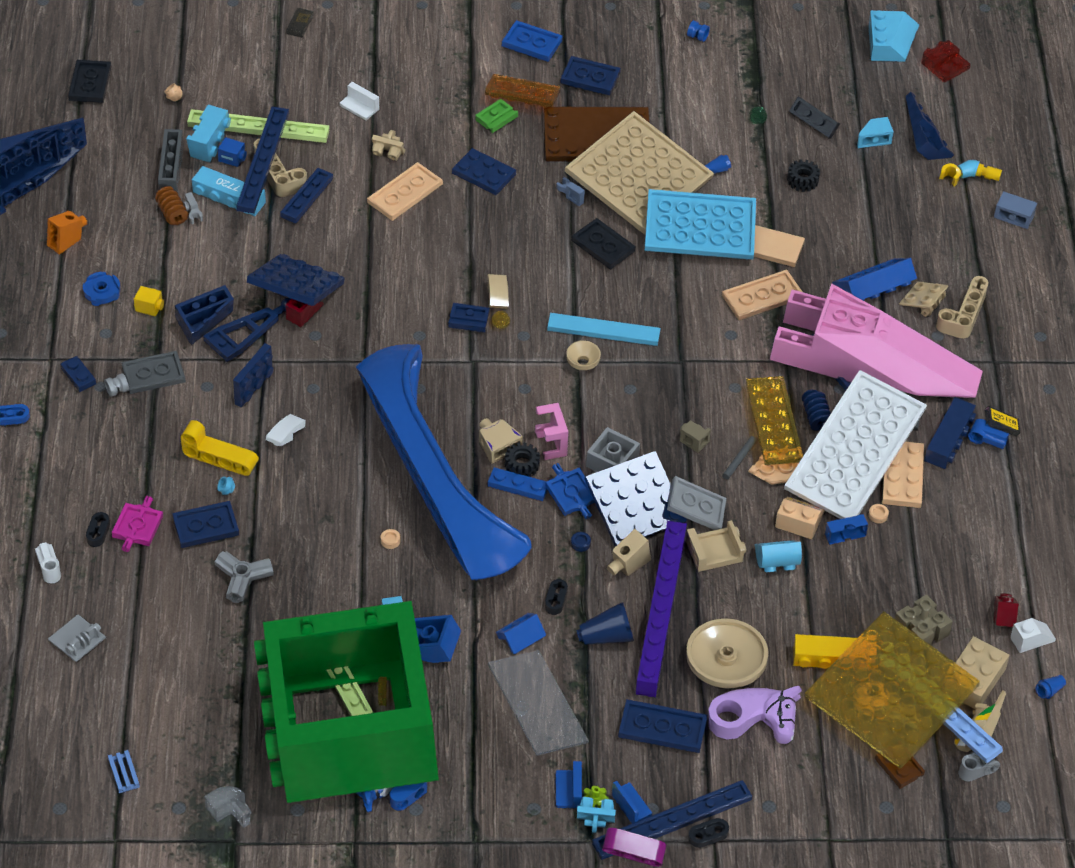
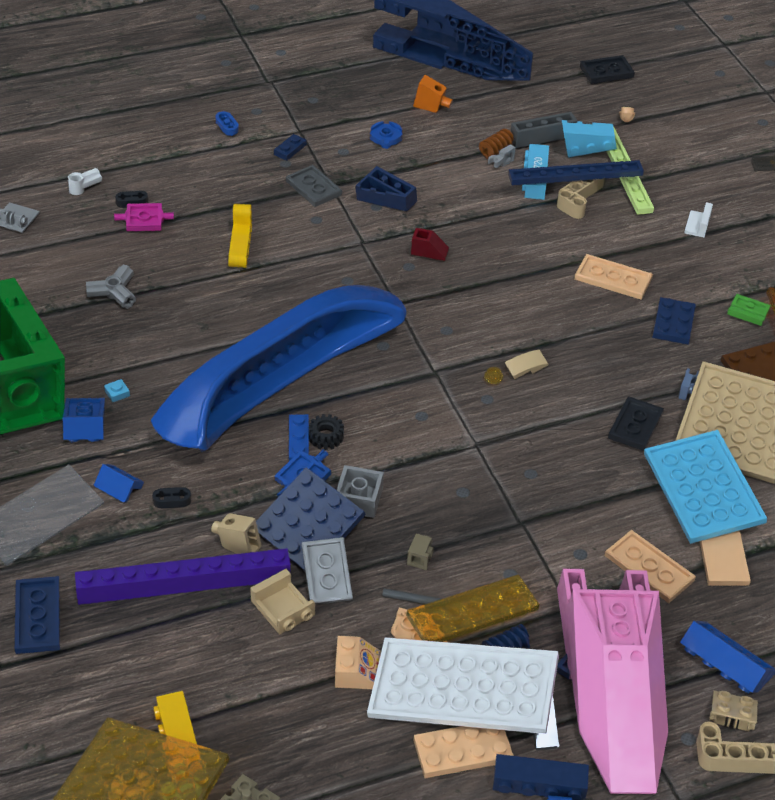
camera: 70 degrees right, 5 degrees down
light grey wheel [104,373,129,397] -> none
yellow brick [134,286,164,317] -> none
dark blue plate [172,501,239,548] -> none
dark blue plate [203,298,291,362] -> none
medium azure plate [217,477,235,495] -> none
blue brick [218,137,247,167] -> none
dark blue plate [233,343,274,407] -> none
dark blue plate [246,254,345,306] -> none
white slope [266,414,306,446] -> none
dark blue plate [280,168,333,224] -> none
tan hips [372,130,405,161] -> none
light nougat tile [381,529,400,549] -> none
dark blue plate [448,303,490,332] -> none
tan torso [479,418,523,464] -> none
bright pink panel [535,403,568,460] -> none
medium azure tile [547,313,660,346] -> none
tan piece [566,341,601,370] -> none
dark blue tile [571,532,591,552] -> none
dark blue cone [576,602,634,645] -> none
tan dish [686,619,768,688] -> none
lavender animal [707,686,802,744] -> none
medium azure brick [755,540,802,572] -> none
blue piece [825,514,868,545] -> none
light nougat tile [869,504,889,523] -> none

